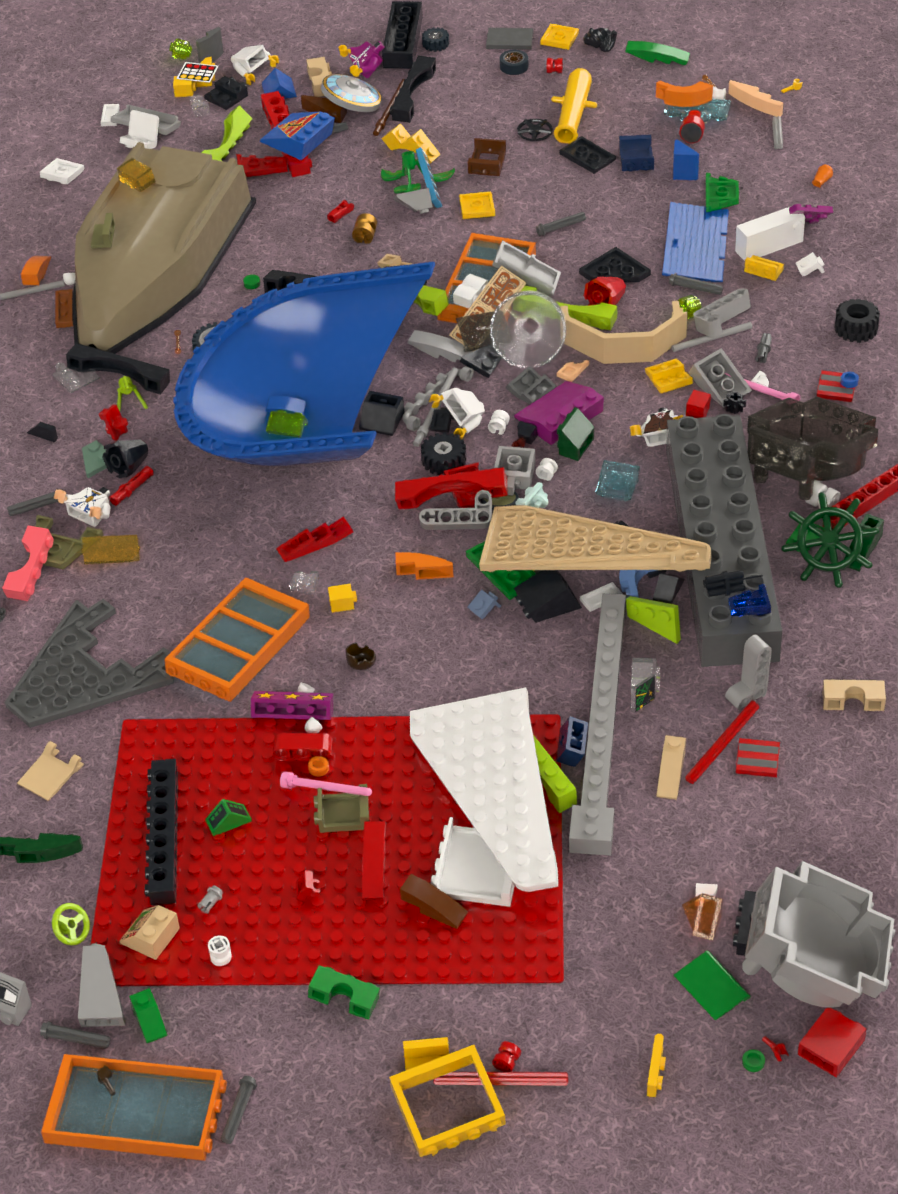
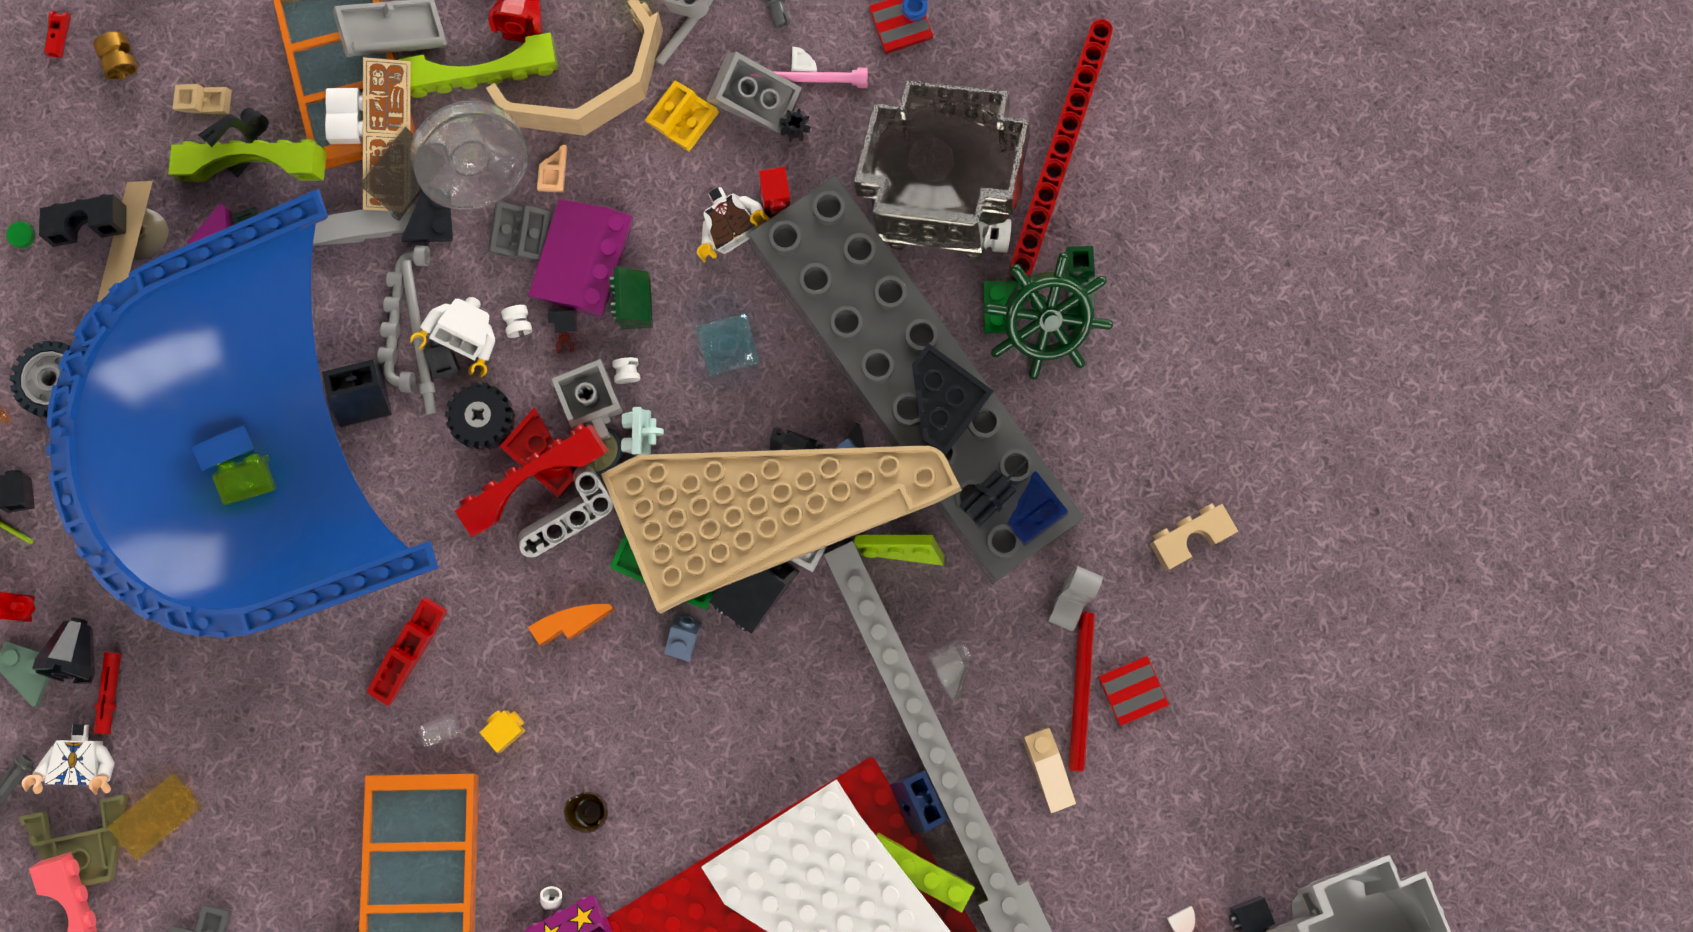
camera: 35 degrees left, 35 degrees up
none -> black plate [912,343,994,457]

